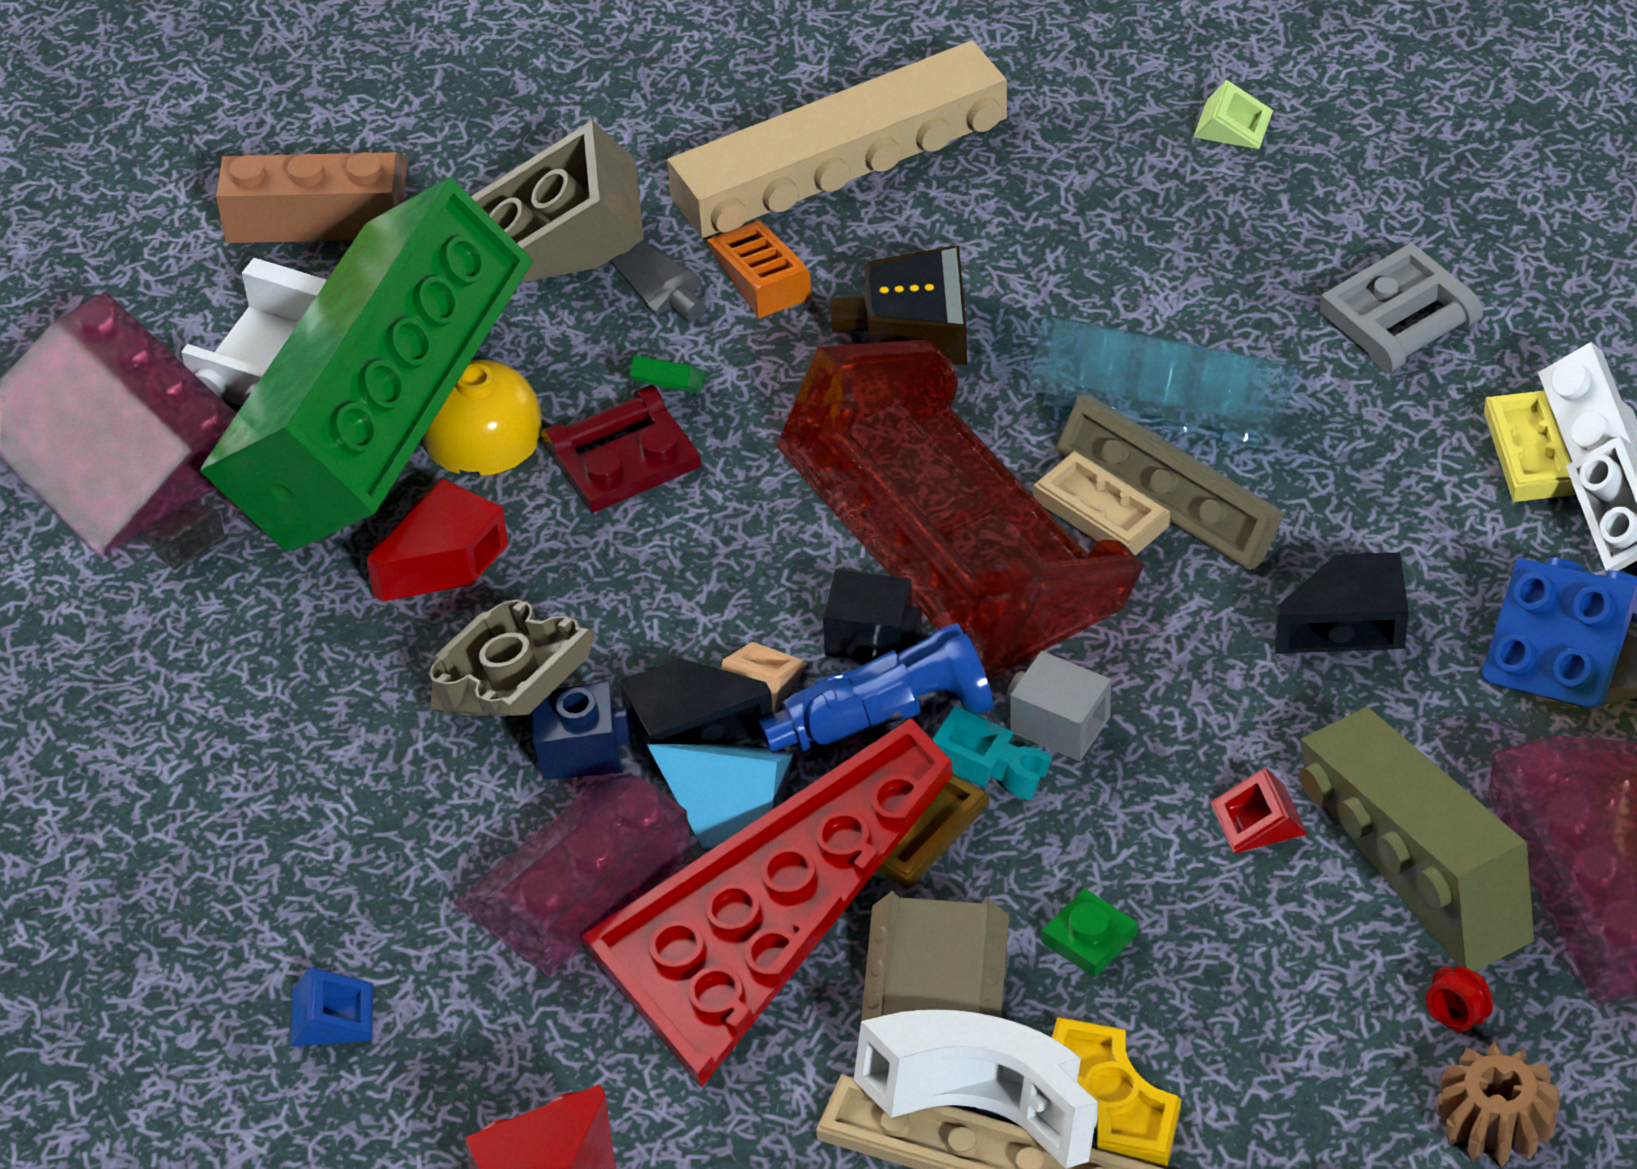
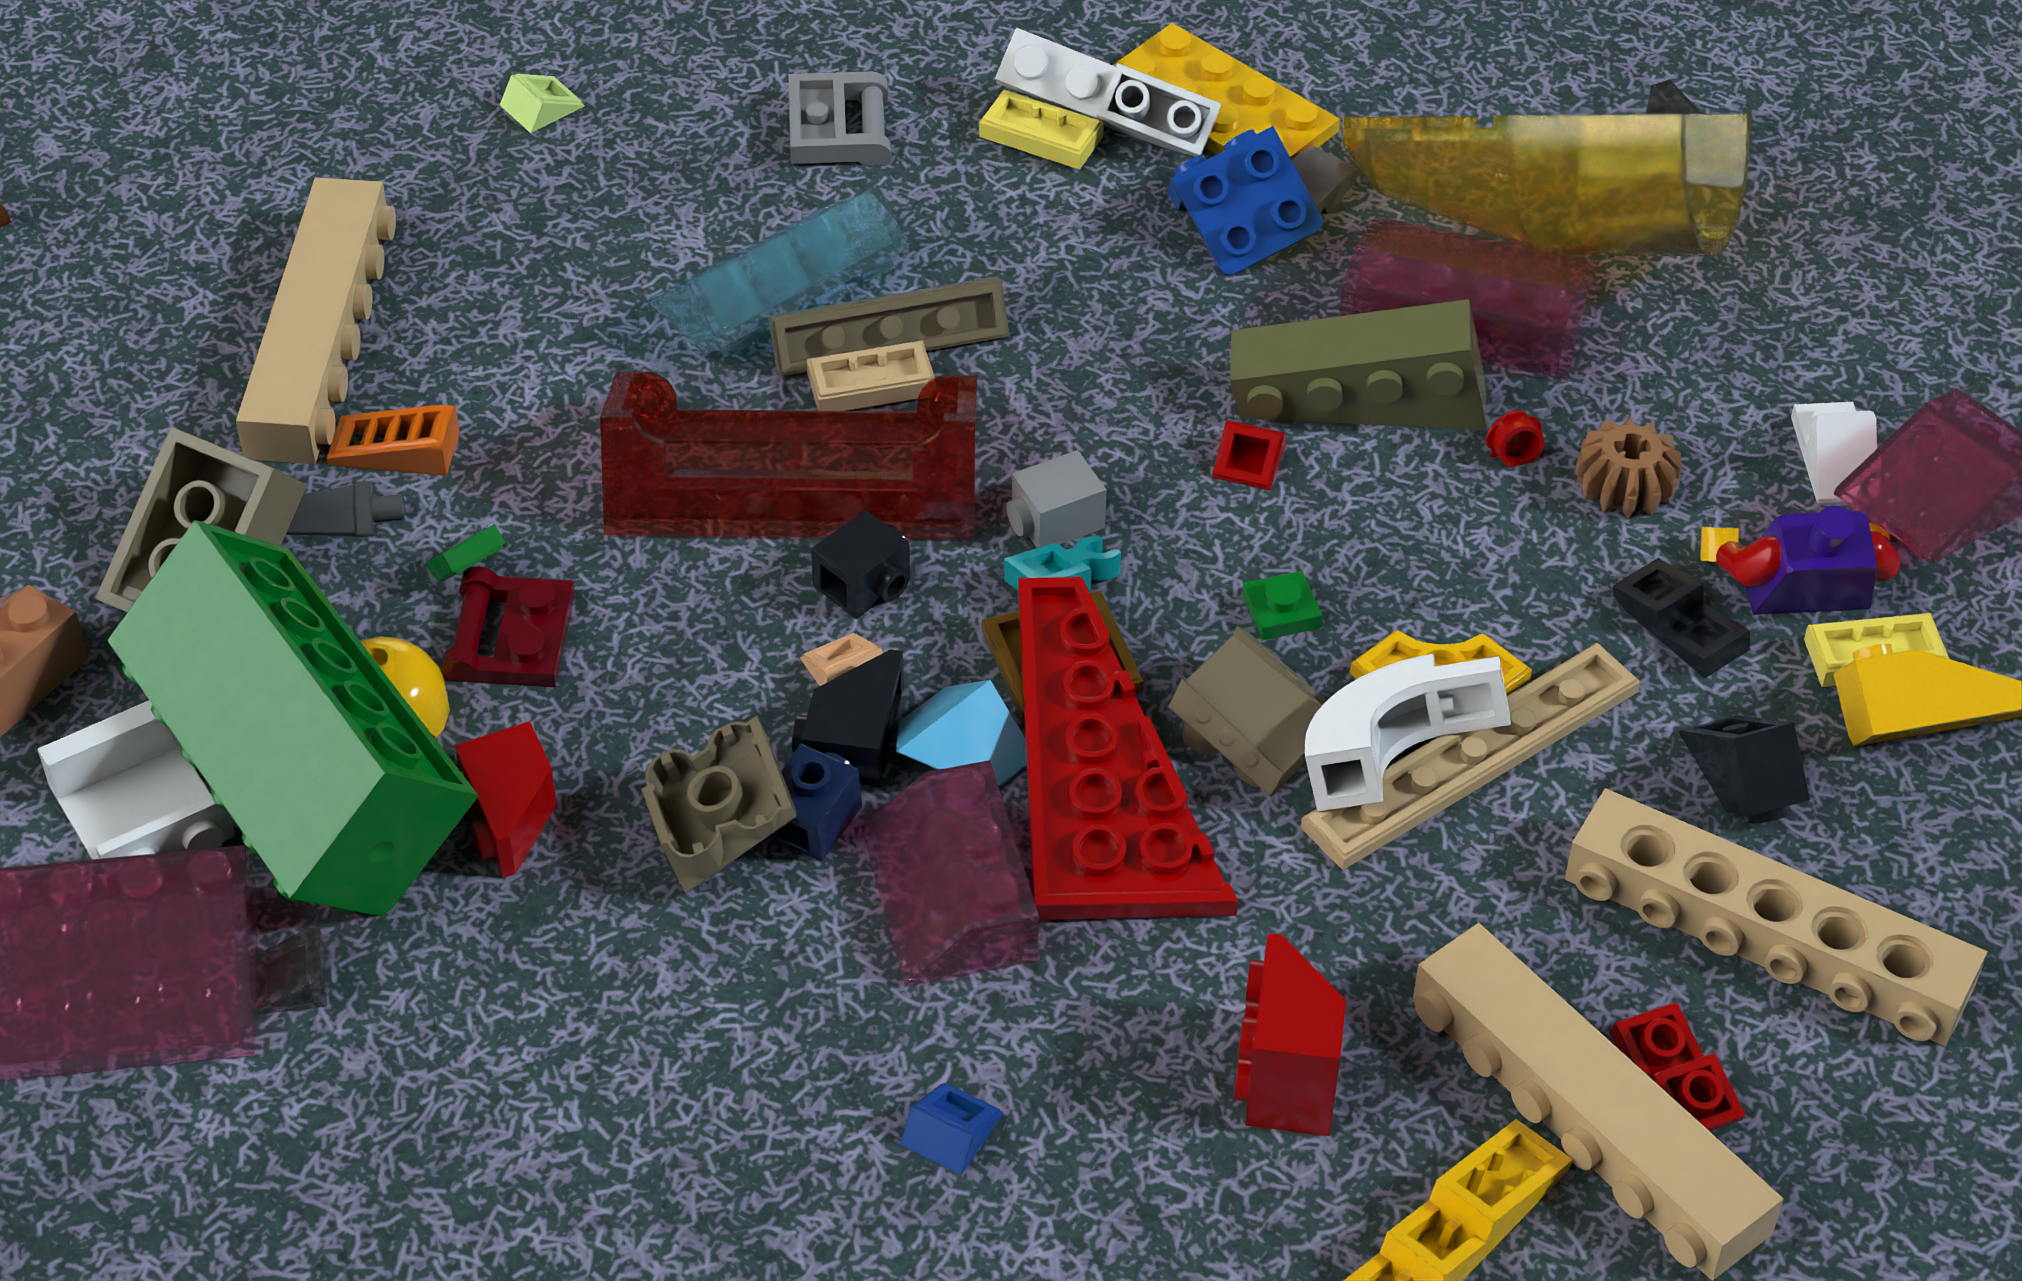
camera: 60 degrees left, 0 degrees up
blue piece [757,623,994,752] -> none
torso [830,246,967,365] -> none
black slope [1274,552,1409,654] -> none

